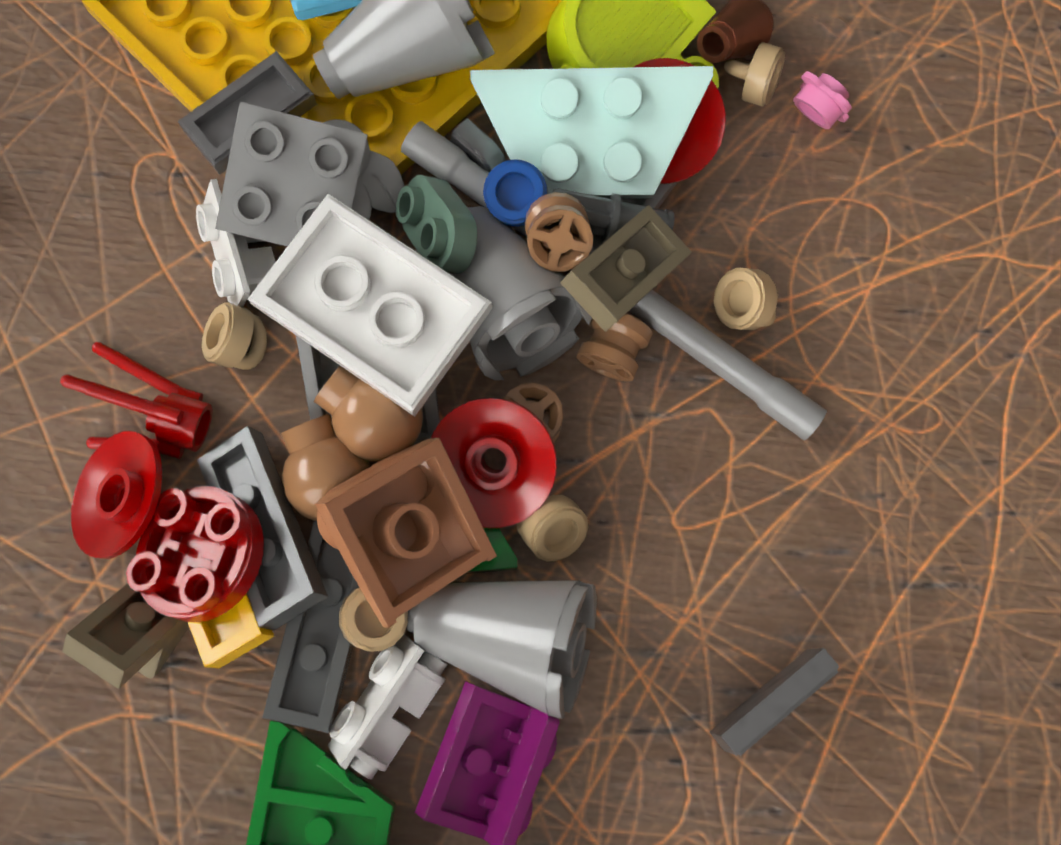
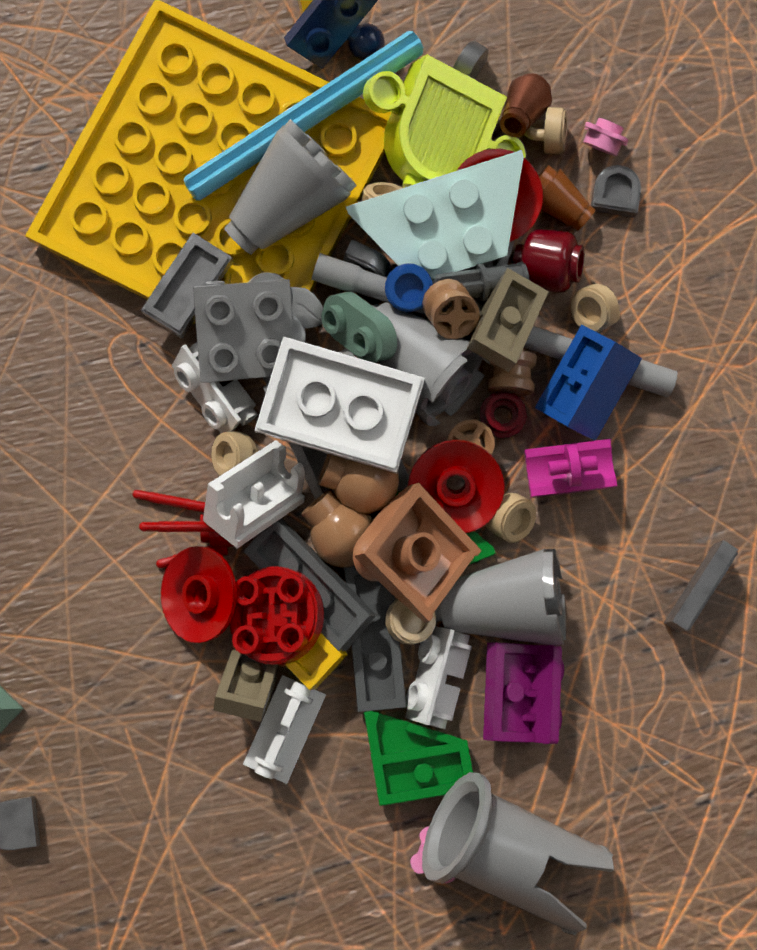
camera: 15 degrees left, 5 degrees up
none -> white hinge [203,440,305,548]
none -> white hinge [243,675,326,784]
none -> dark red plate [479,391,527,439]
none -> dark red head [513,229,585,293]
none -> dark pink hips [524,439,617,498]
none -> blue hinge [535,324,642,441]
none -> dark orange cone [539,165,595,231]
none -> flat silver tile [591,165,641,218]

